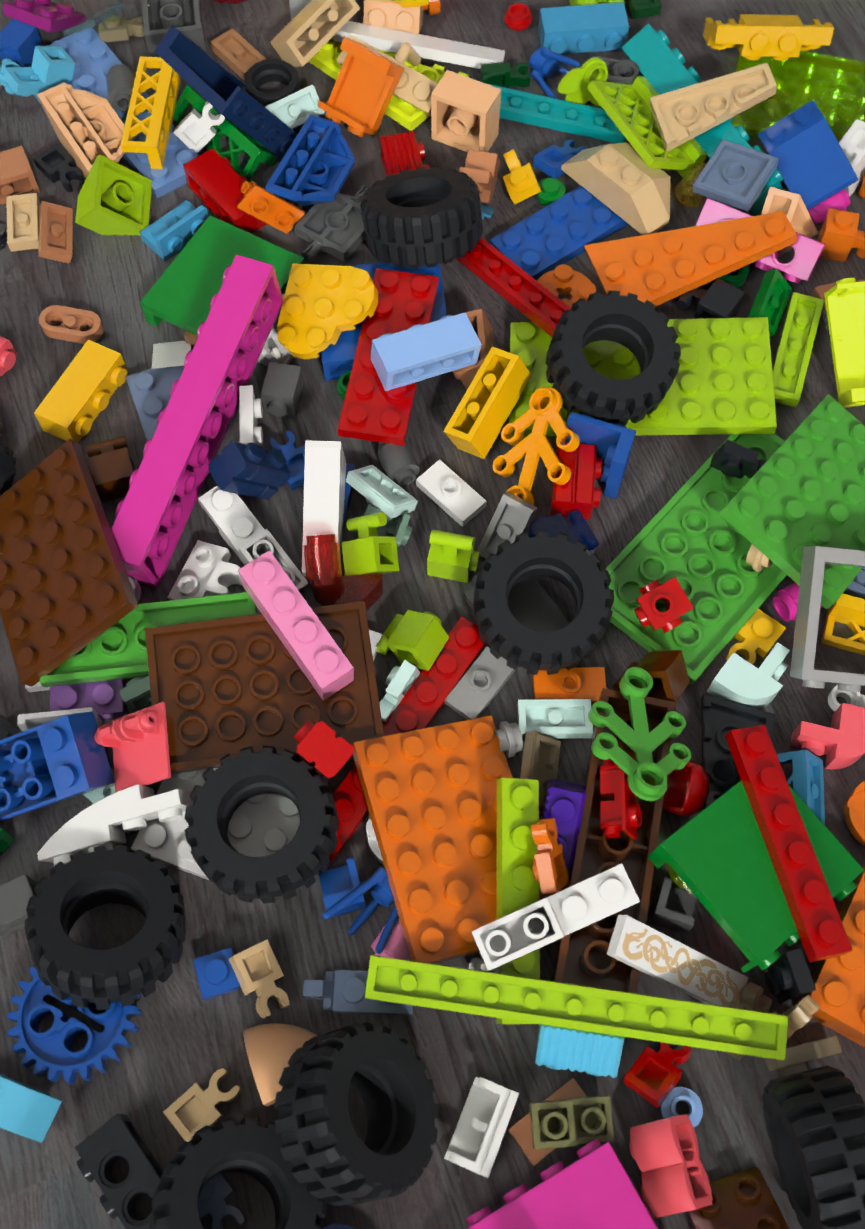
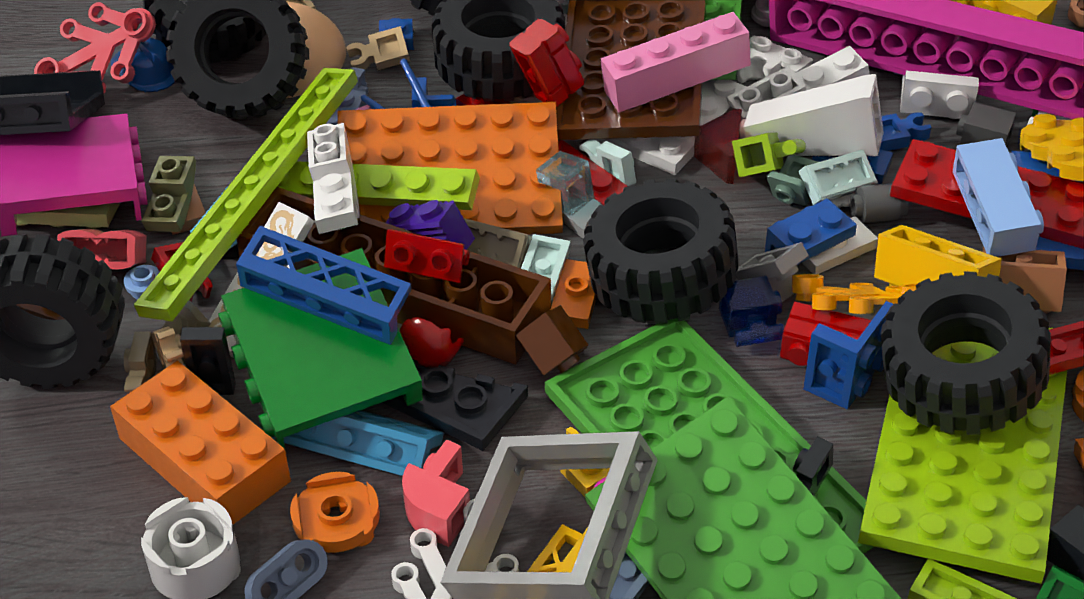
camera: 105 degrees right, 20 degrees down
dark blue brick [208,441,291,500] -> none
clear red brick [303,534,342,586] -> none
lime brick [376,610,450,671] -> none
lime brick [427,530,480,583] -> none
white hinge [444,1077,519,1178] -> none
light grey plate [494,721,523,758] -> none
orange plate [531,818,569,894] -> none
bright green plant [588,667,691,801] -> none
red brick [633,577,694,633] -> none
light aqua brick [707,642,790,709] -> none
red plate [725,725,853,963] -> none
none -> blue fence [236,226,411,345]
none -> clear light blue panel [536,151,594,215]
none -> blue bracket [765,198,857,265]

